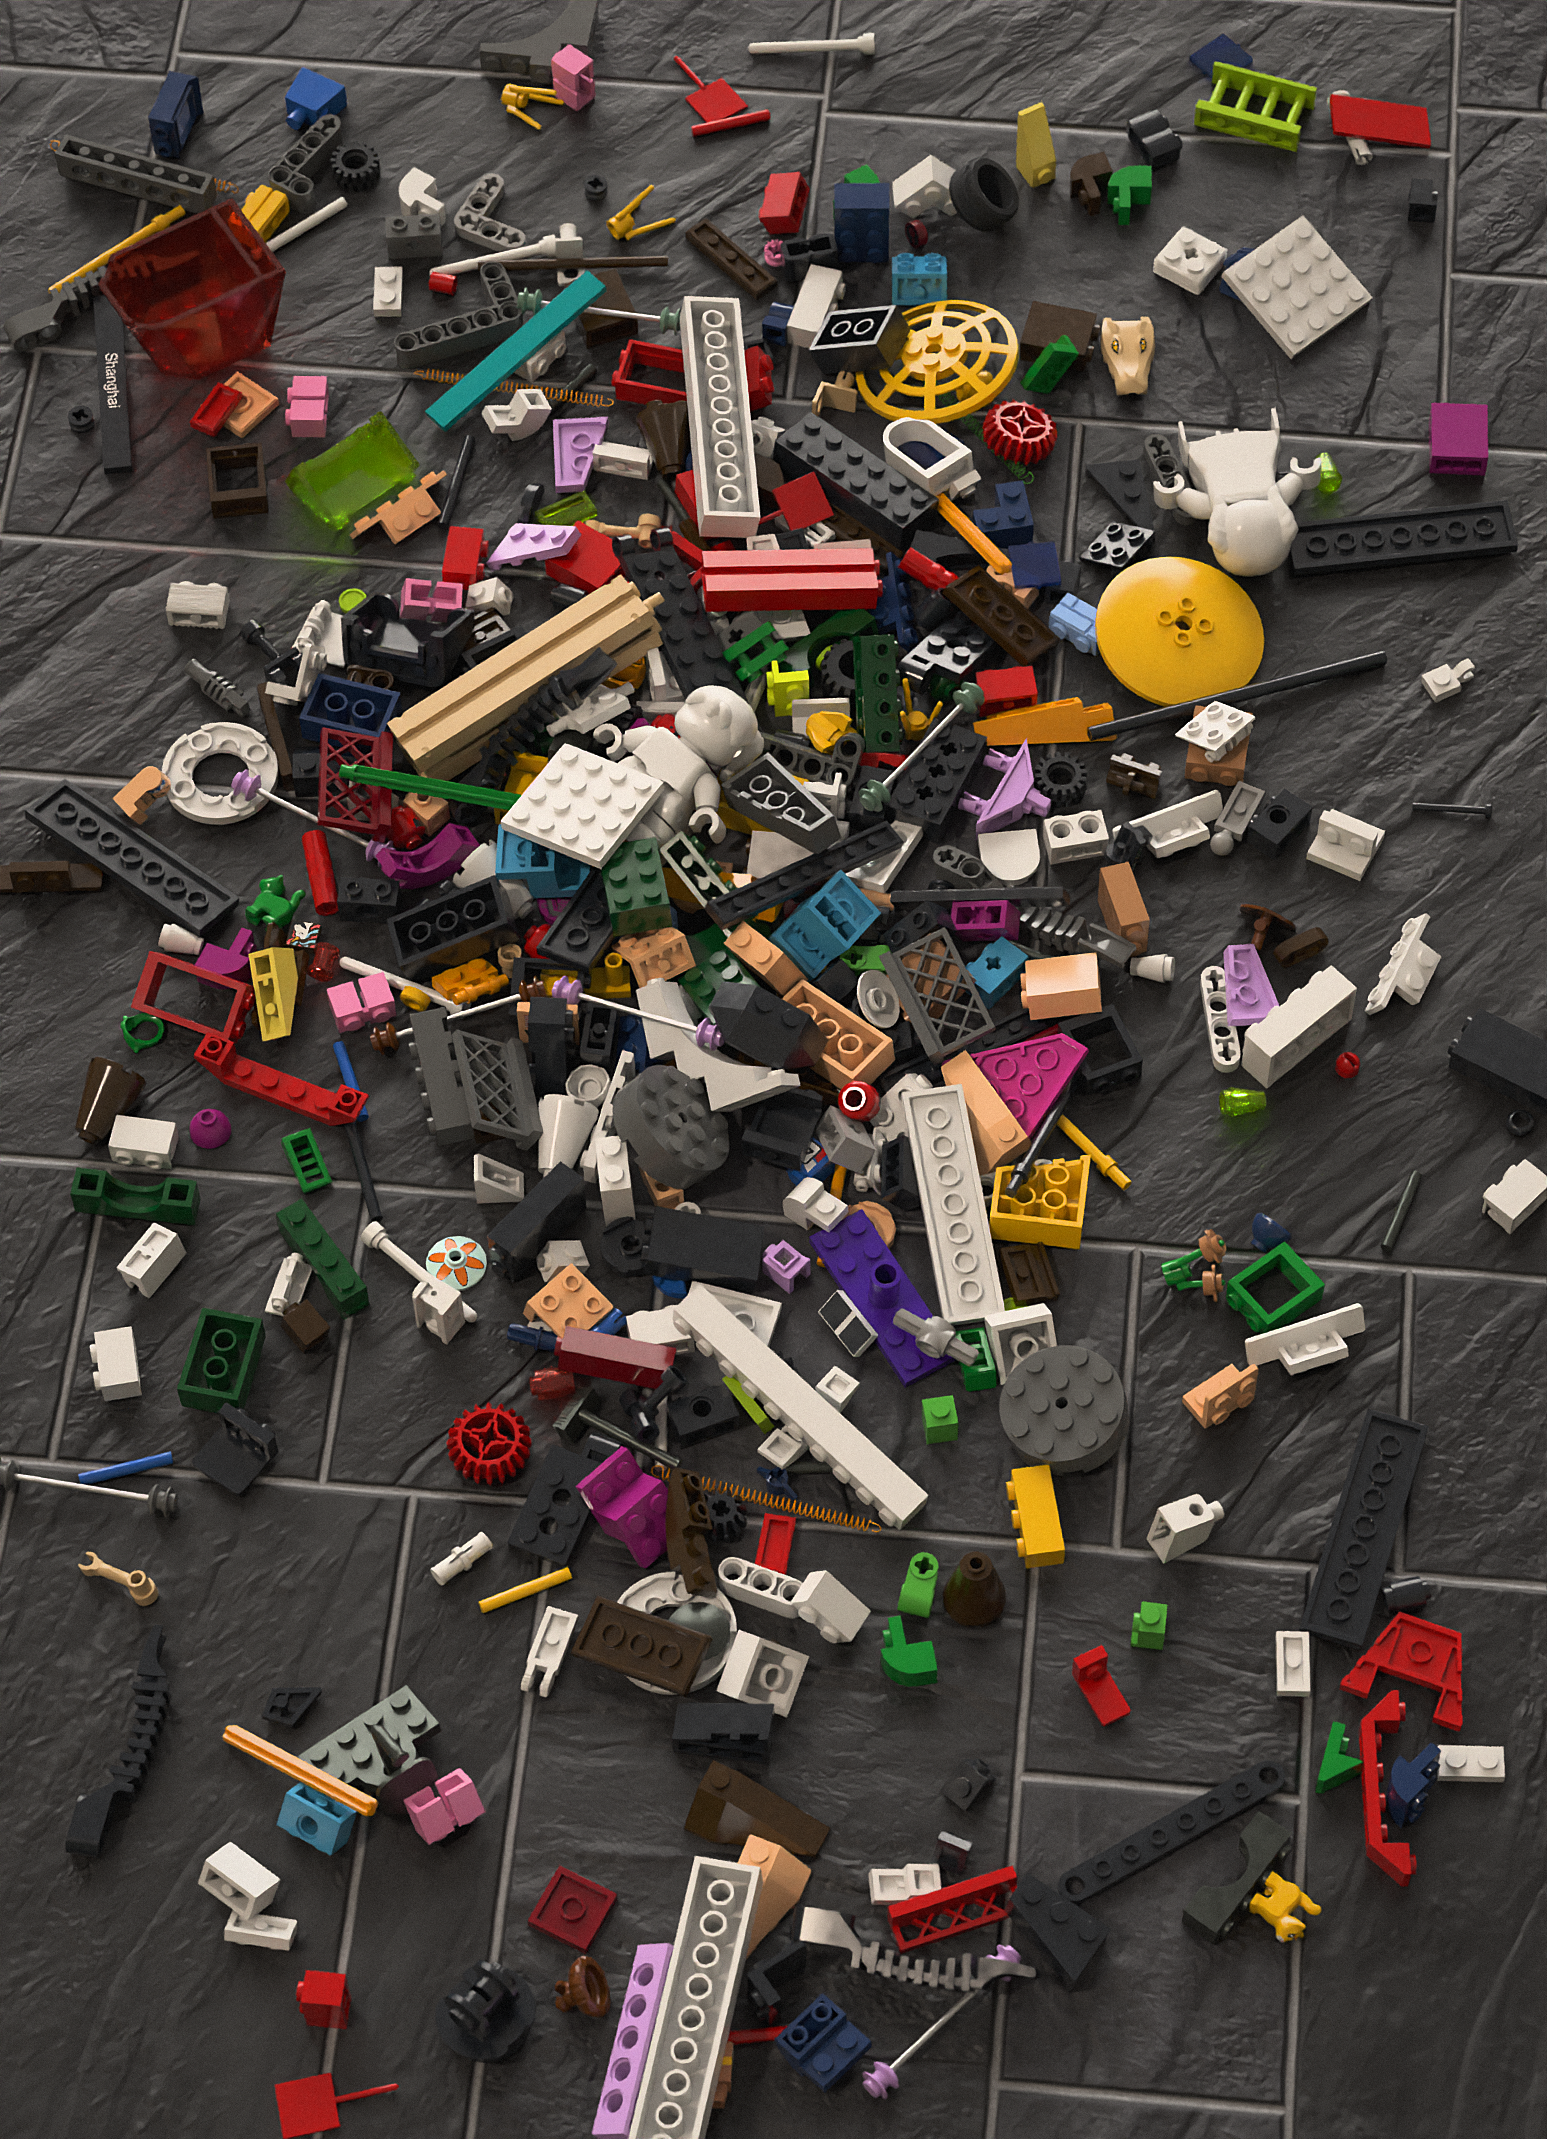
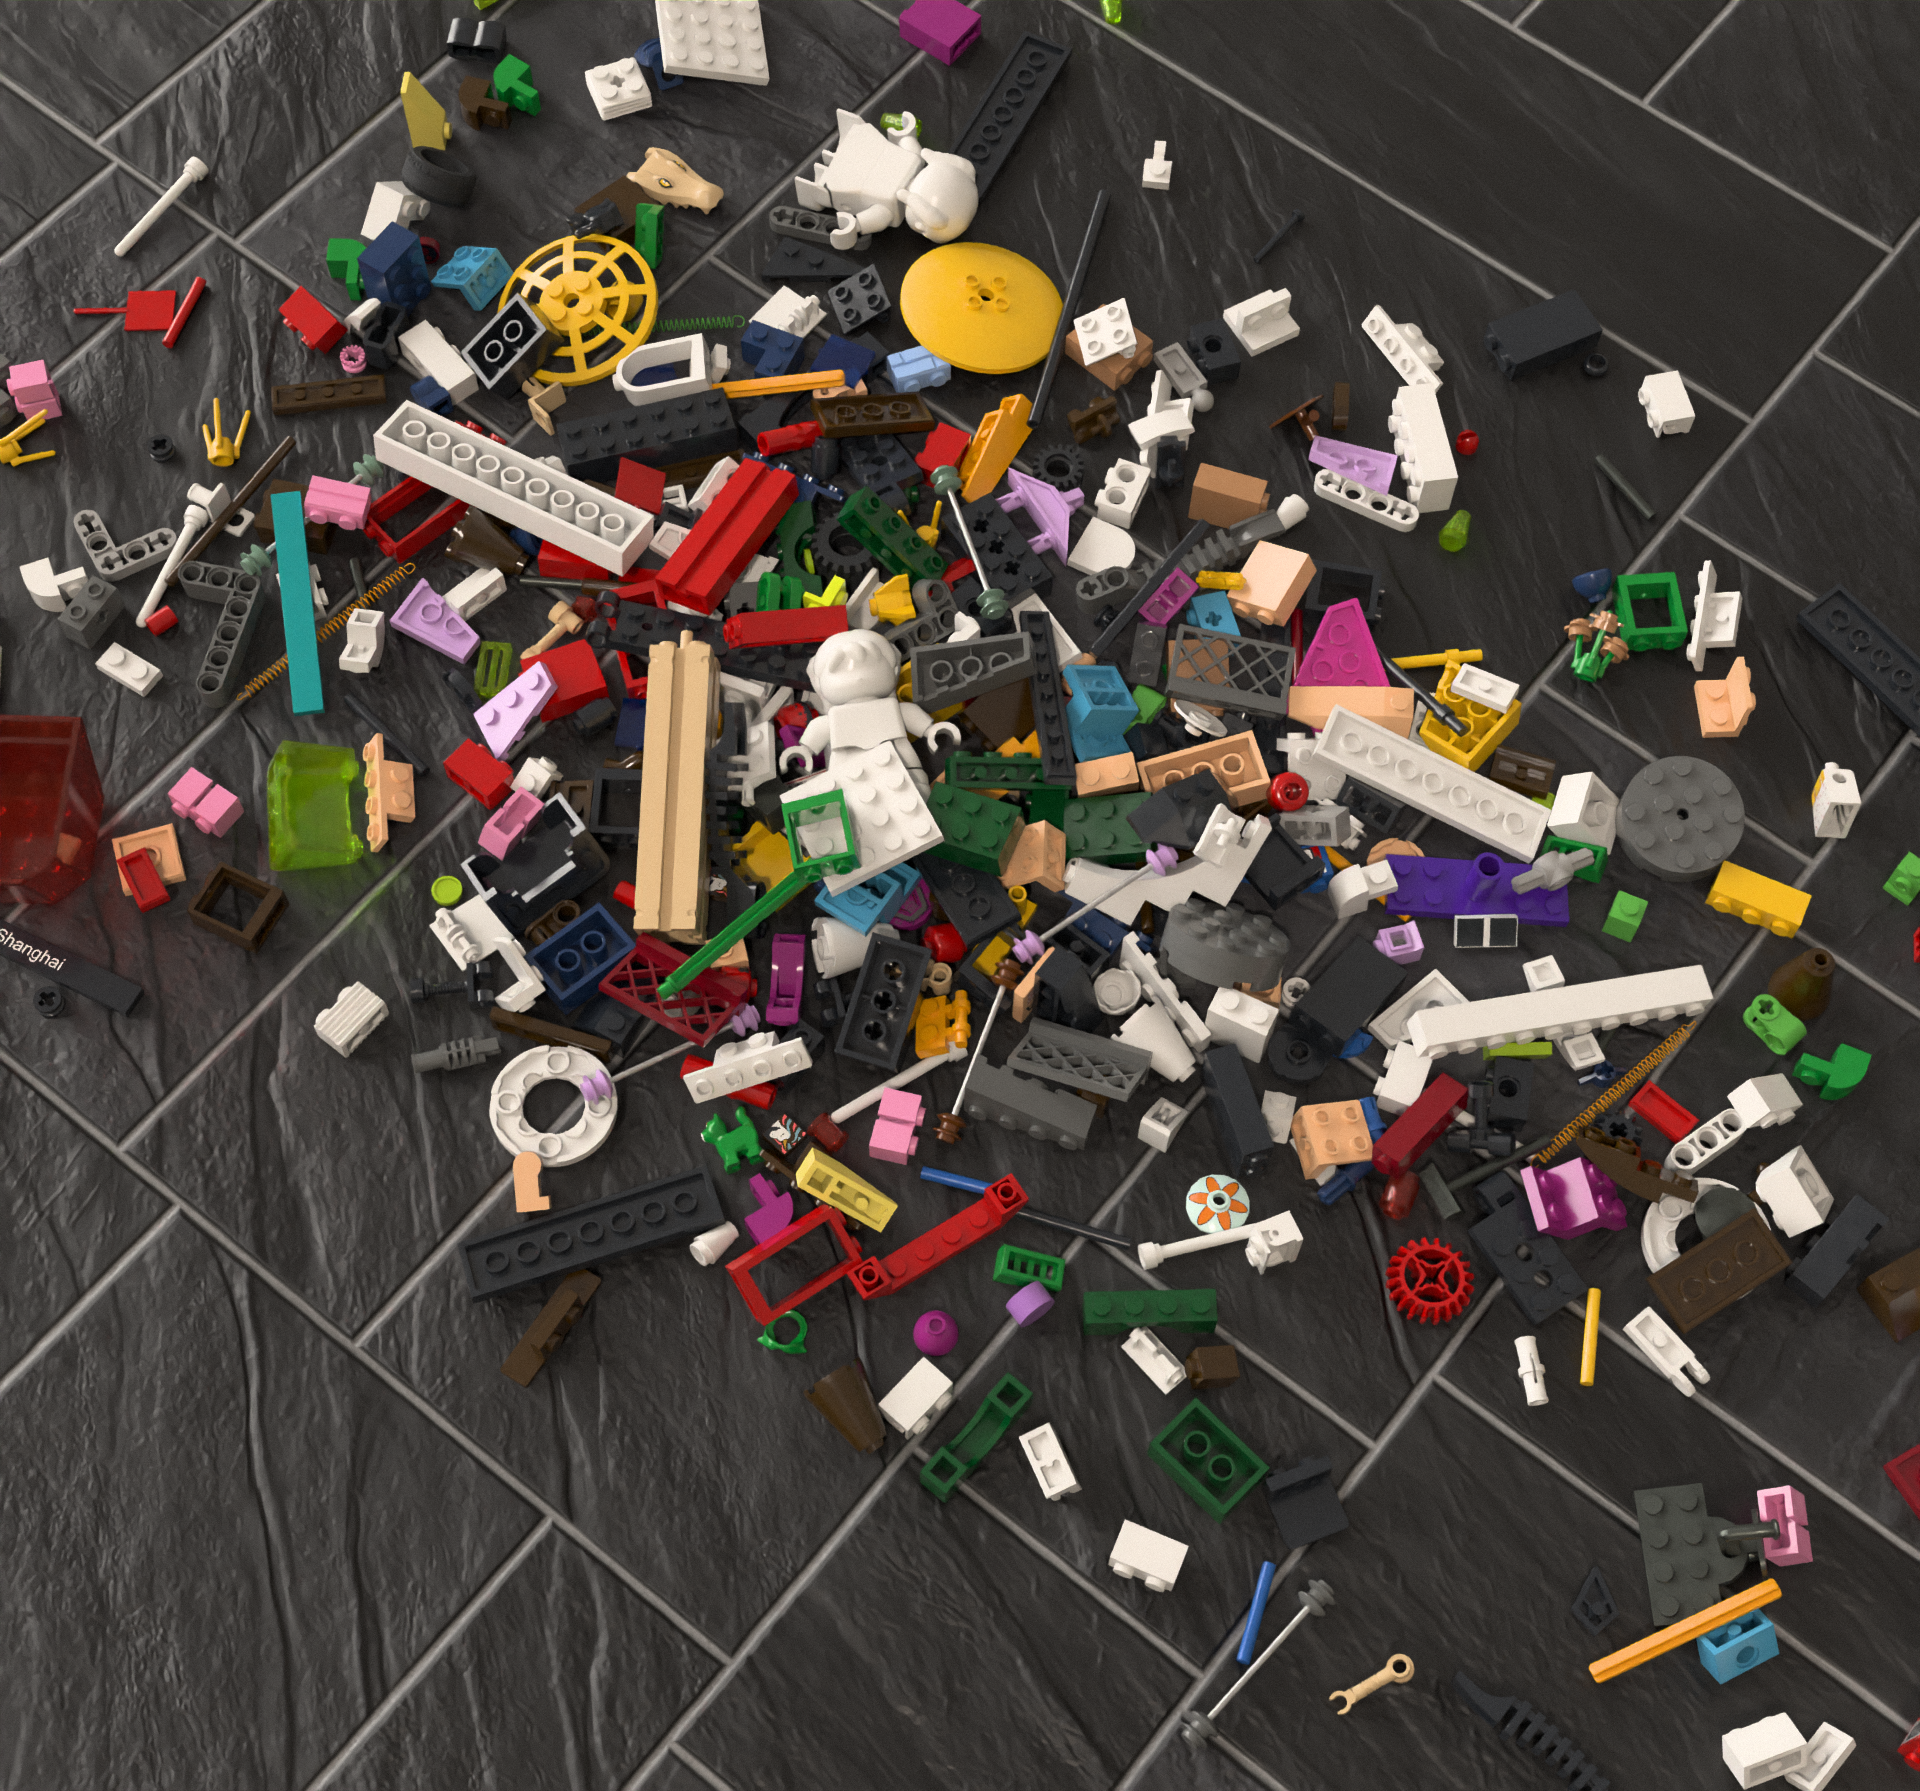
camera: 60 degrees left, 5 degrees up
yellow tile [400,986,431,1012] -> none
red gear [982,399,1058,466] -> none
none -> bright pink brick [304,475,372,530]
none -> white slope [342,298,381,335]
none -> black animal [566,198,624,239]
none -> white bracket [683,1031,813,1103]
none -> red window [723,605,849,649]
none -> white hinge [749,286,827,338]
none -> green window [781,789,861,883]
none -> medium lavender piece [1006,1281,1055,1327]
none -> white slope [1128,409,1195,451]
none -> white hips [1193,803,1246,868]
none -> yellow axle [1196,570,1247,590]
none -> white plate [1451,663,1519,714]

